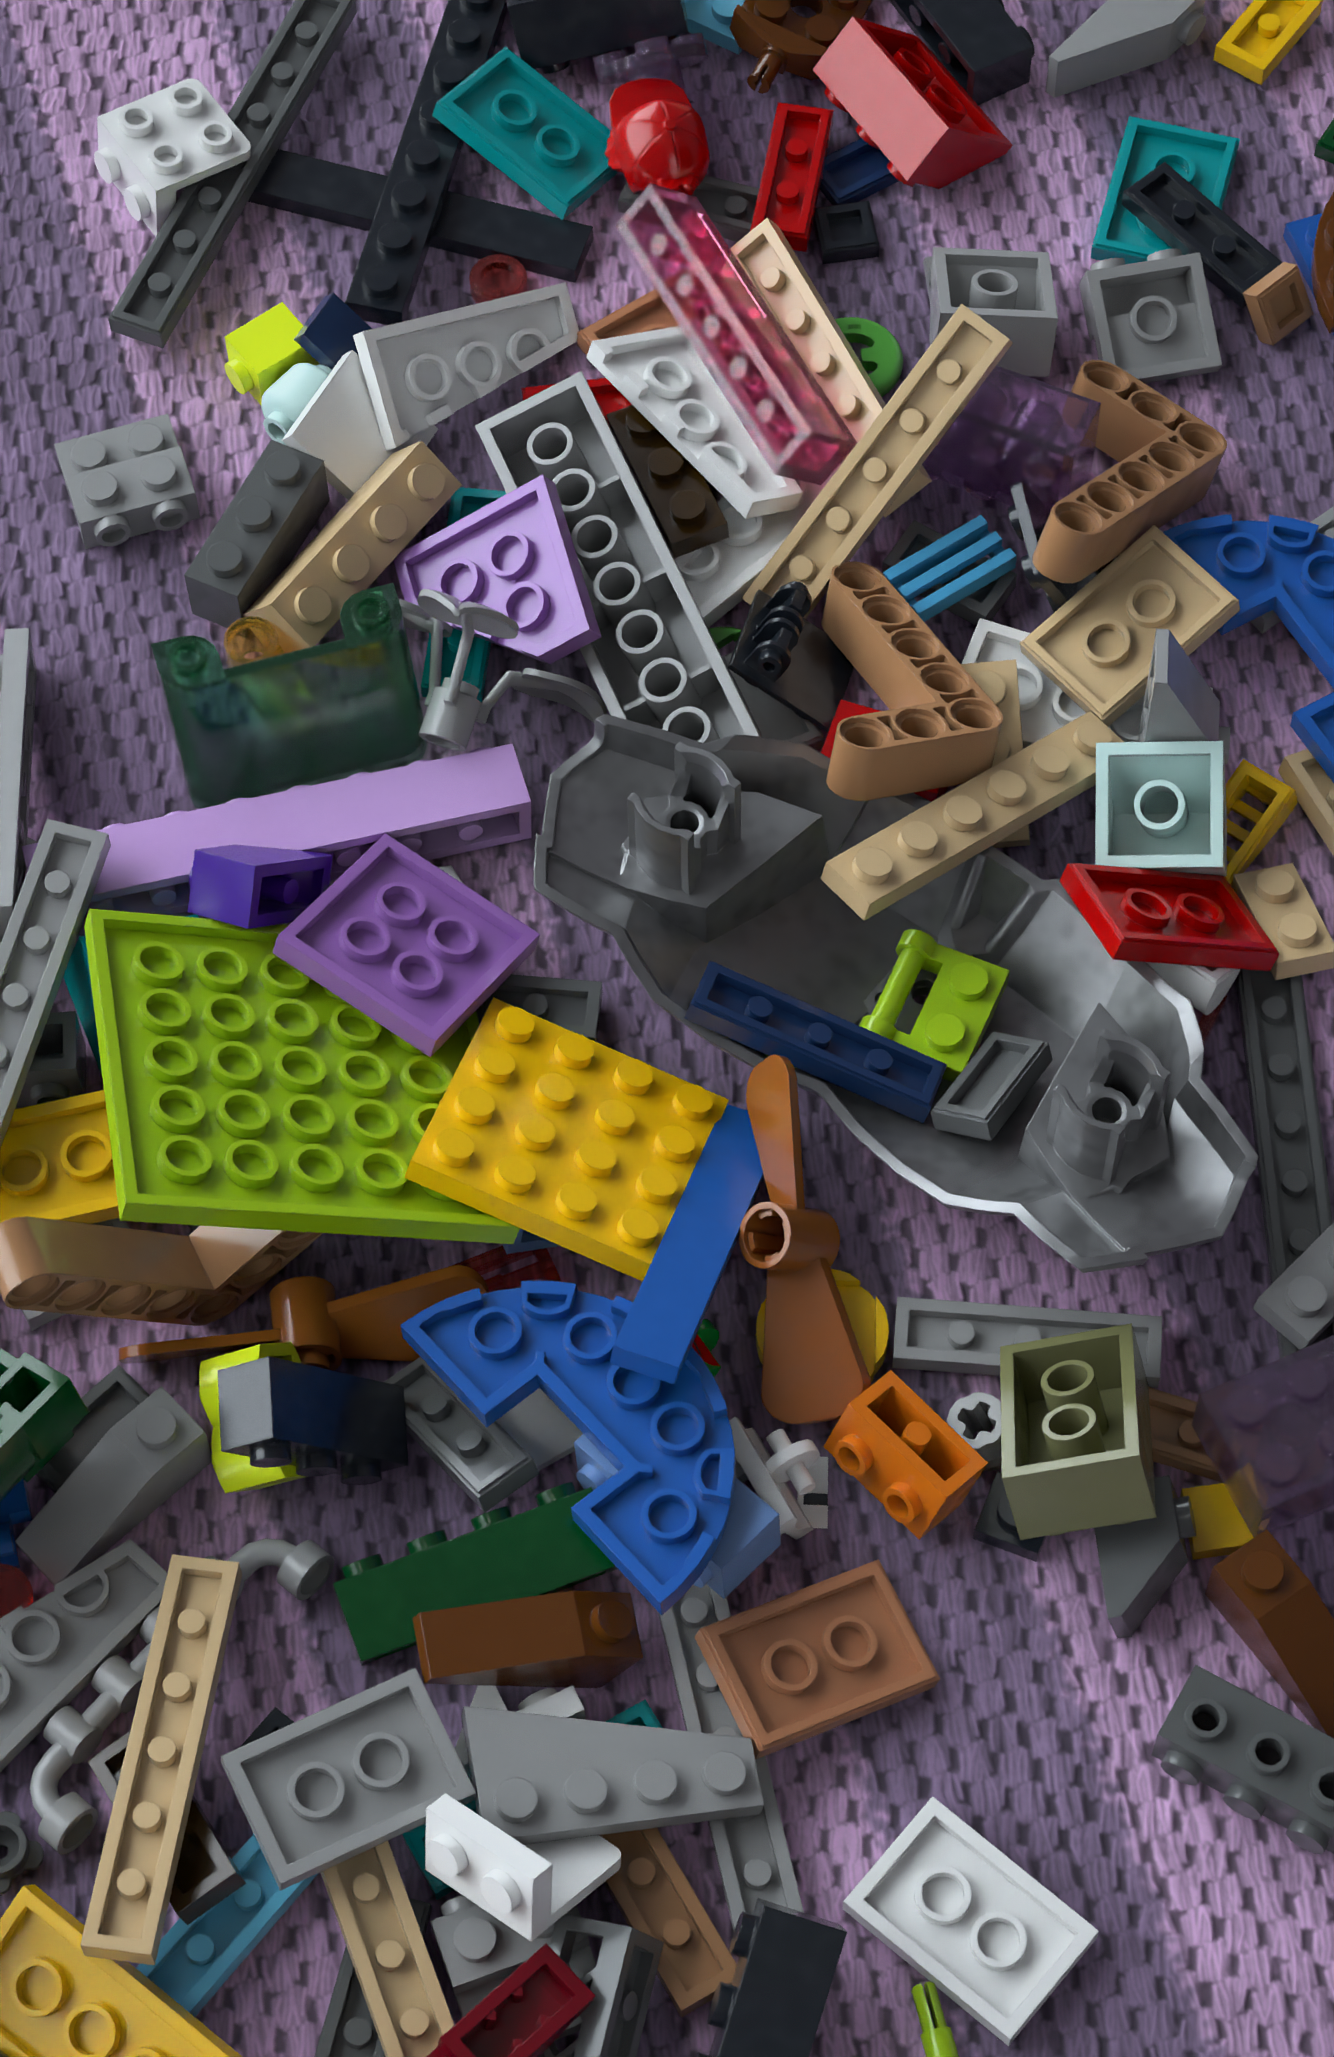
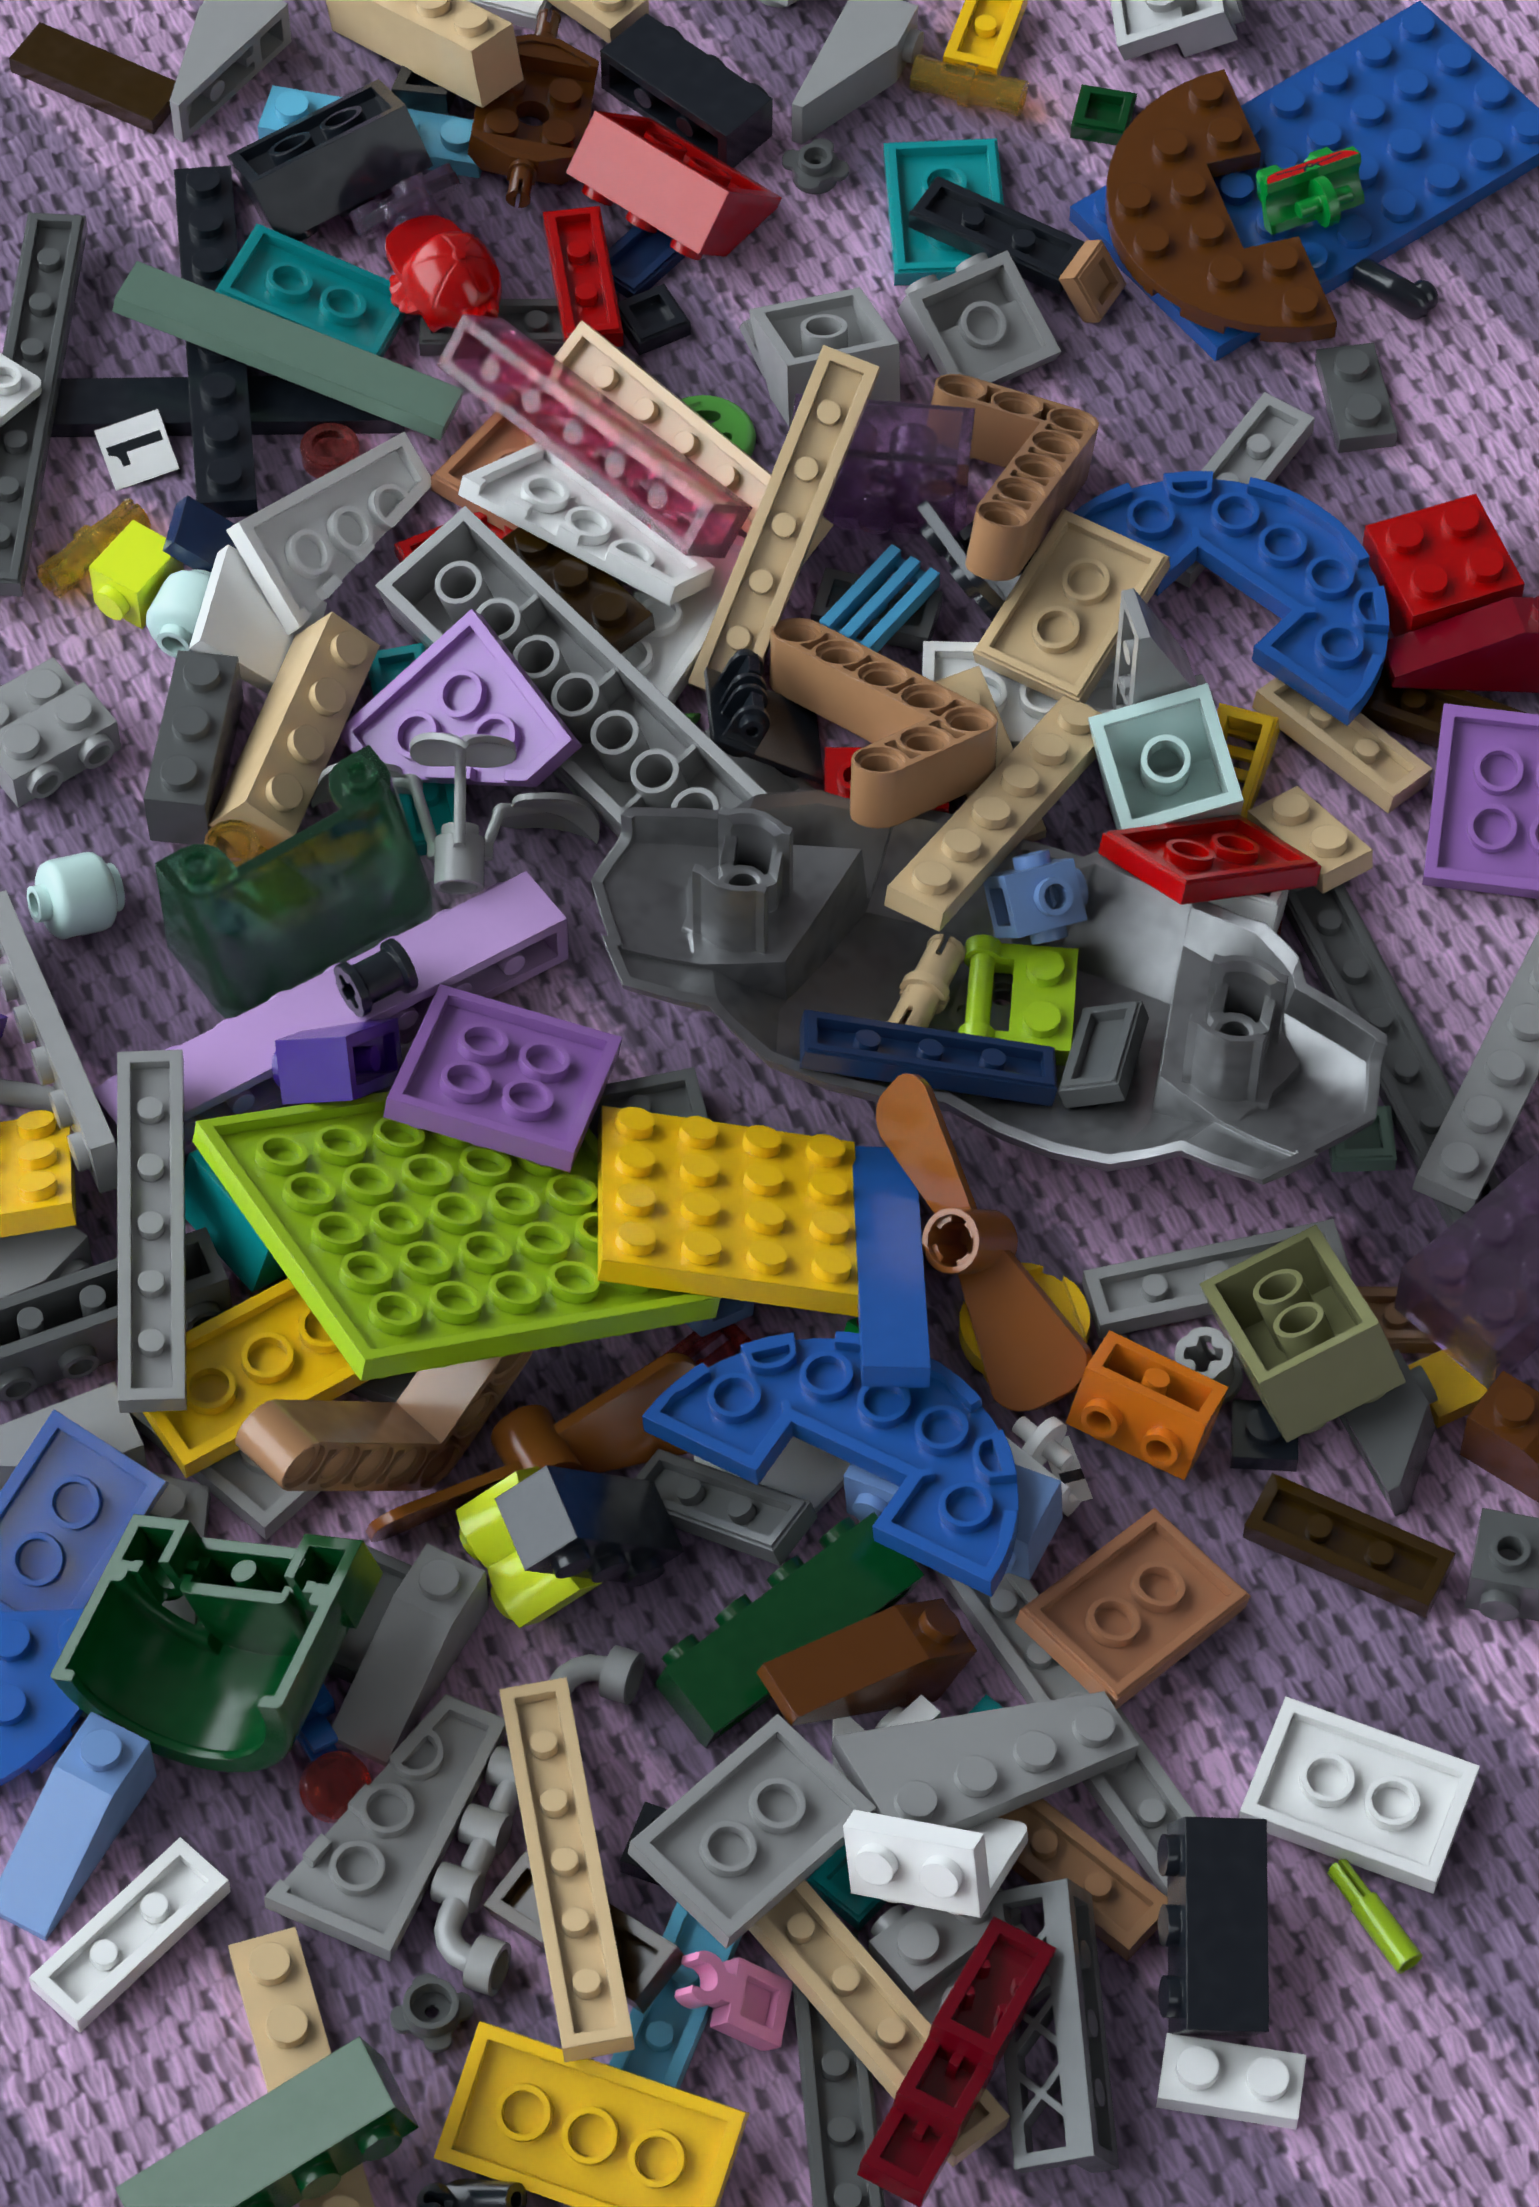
camera: 20 degrees left, 5 degrees down
none -> light aqua head [27,852,125,939]
none -> clear yellow pin [36,498,151,598]
none -> white sticker [94,409,180,491]
none -> sand green tile [112,261,464,441]
none -> black bush [334,938,418,1017]
none -> bright pink plate [674,1951,793,2051]
none -> dark grey plate [782,138,849,194]
none -> tan pin [887,934,966,1028]
none -> clear yellow pin [909,54,1028,116]
none -> medium blue brick [983,849,1088,944]
none -> dark brown plate [1243,1473,1456,1619]
none -> sand green tile [1329,1106,1397,1172]

